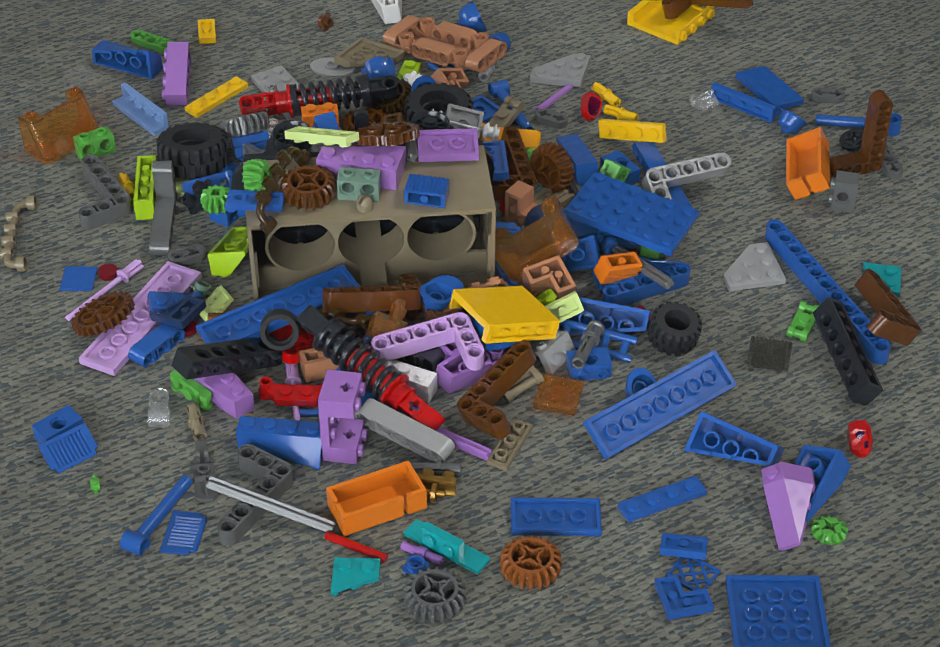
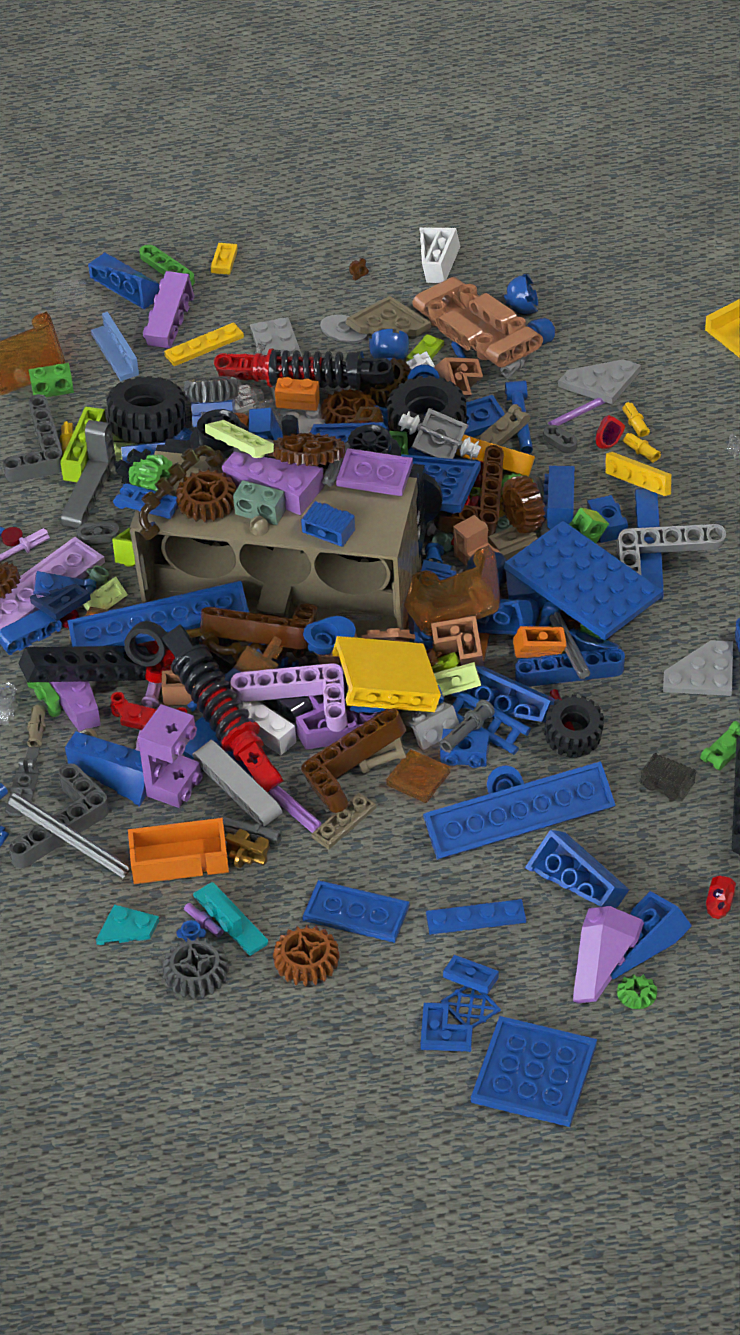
camera: 20 degrees right, 5 degrees up
red bar [325,531,389,563] -> none

